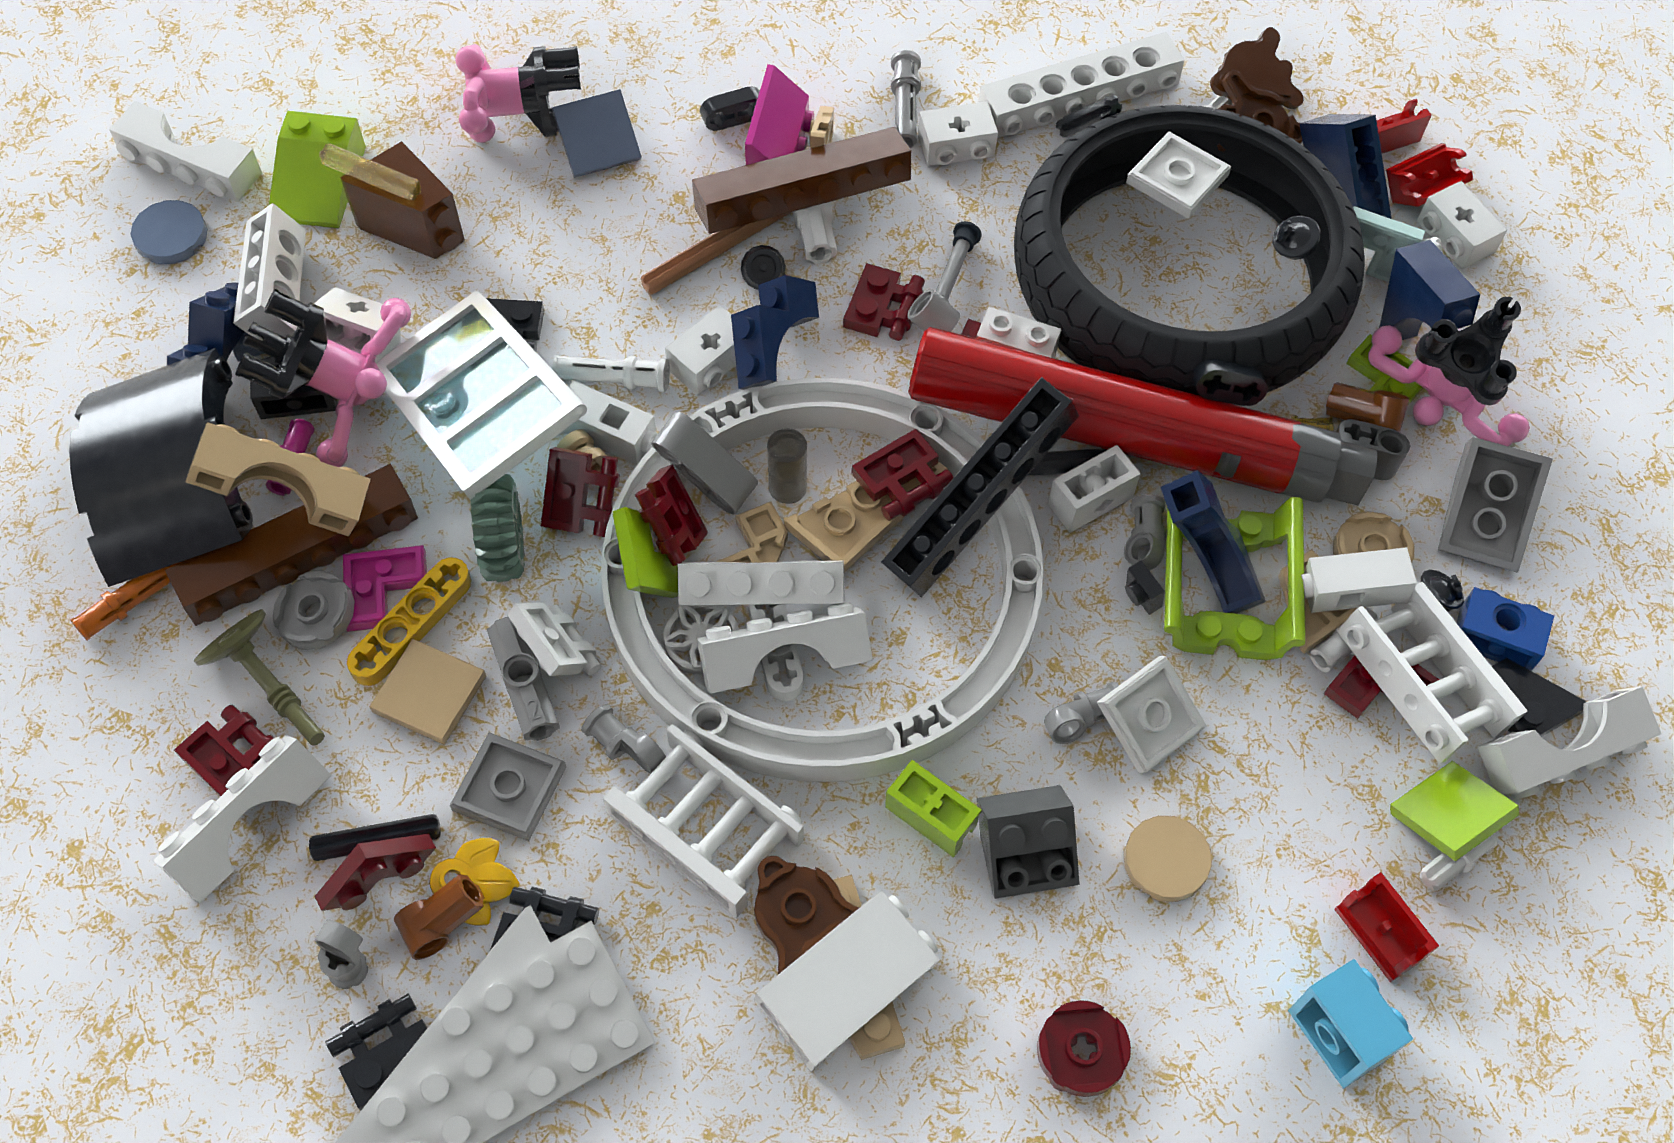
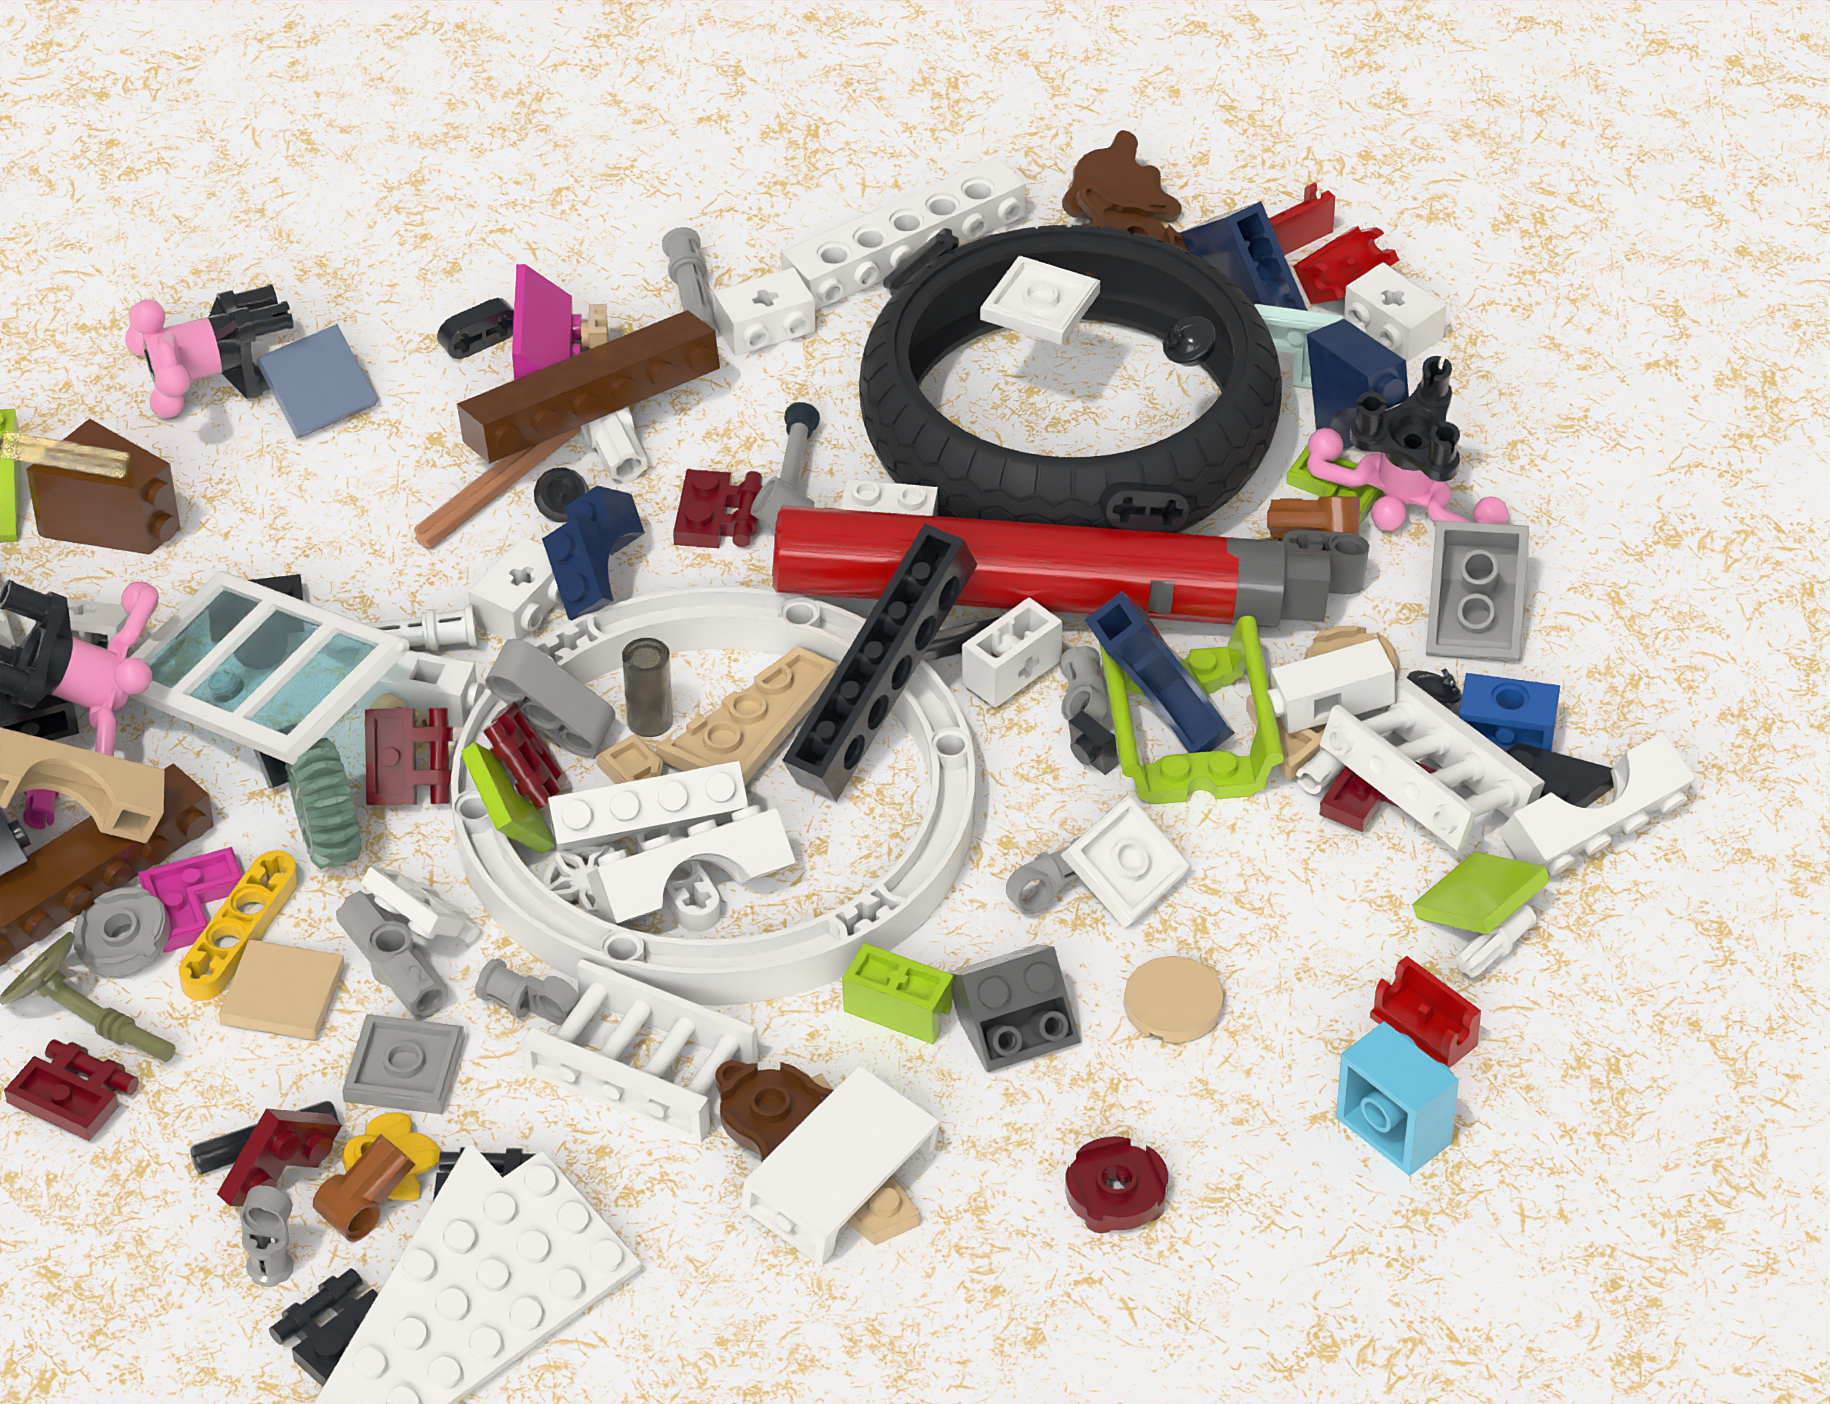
camera: 10 degrees left, 15 degrees down
white arch [153,735,332,904] -> none
dark red plate [851,429,954,521] -> none

